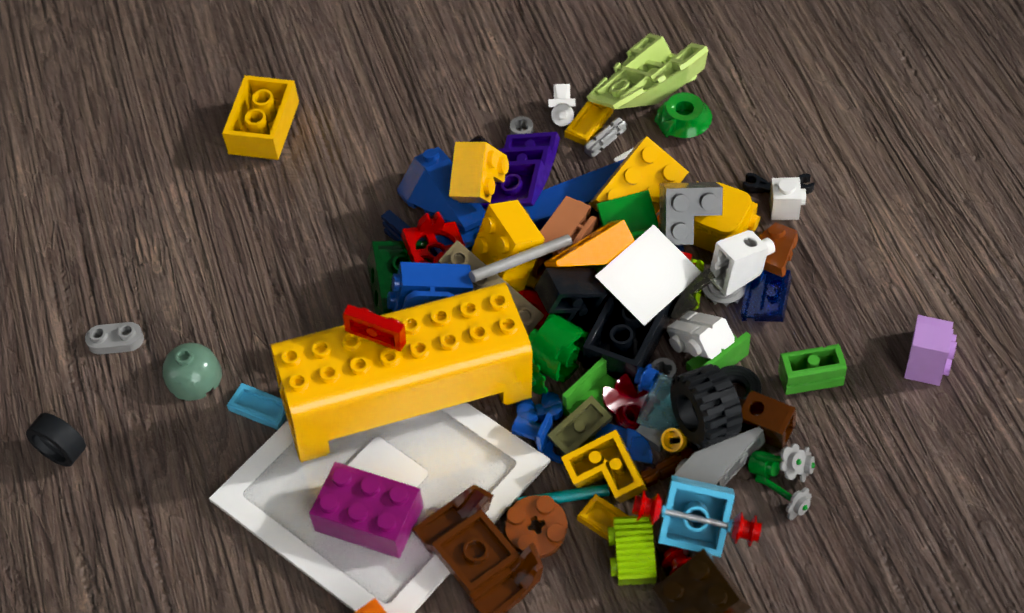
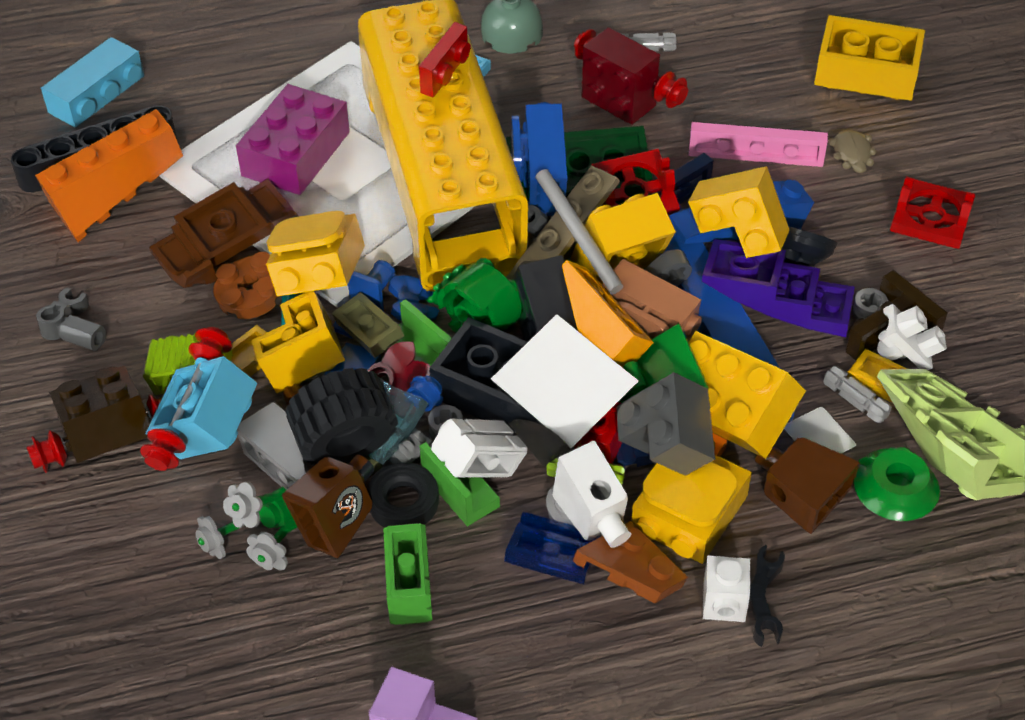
camera: 90 degrees right, 5 degrees down
none -> yellow brick [266,211,365,297]
none -> dark red brick [574,27,688,125]
none -> light grey axle [622,32,677,52]
none -> bright pink fence [689,122,828,167]
none -> reddish brown torso [755,437,859,534]
none -> dark tan piece [828,130,877,174]
none -> dark brown bracket [846,270,948,360]
none -> red piece [890,177,976,249]

